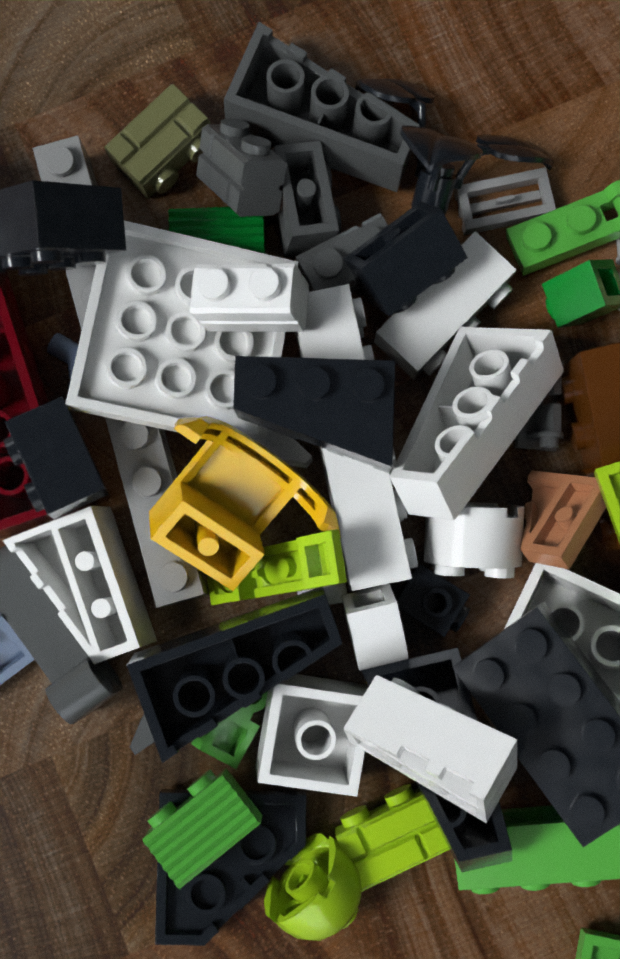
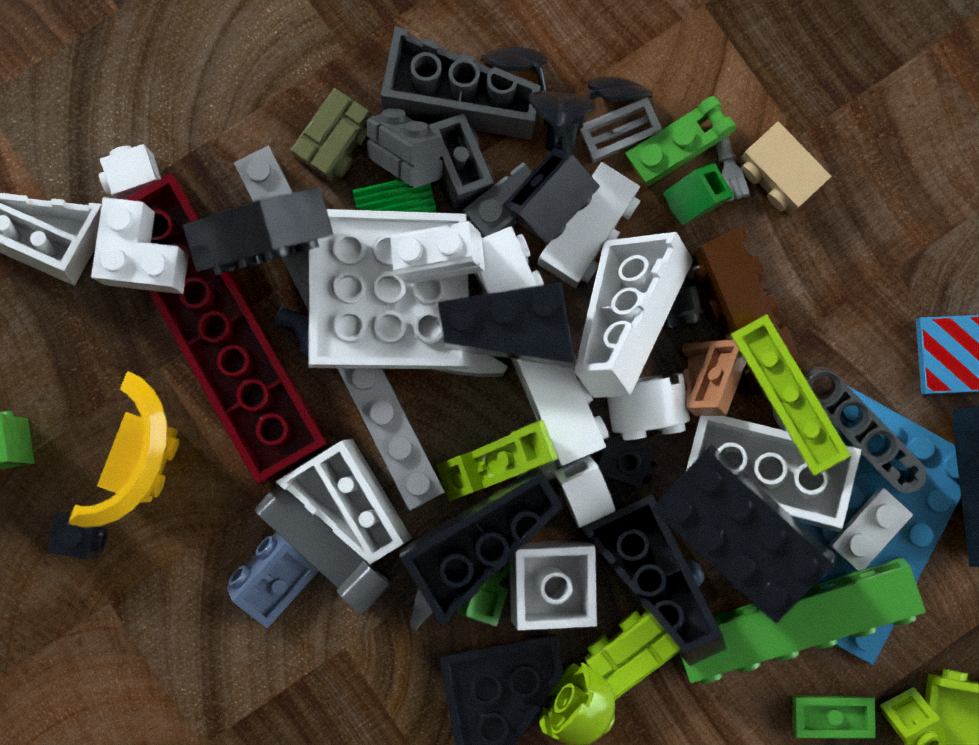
camera: 20 degrees left, 0 degrees up
black brick [3,397,109,519] -> none
bright green brick [142,768,263,889] -> none
yellow piece [149,416,341,591] -> none
white wedge [343,675,517,824] -> none

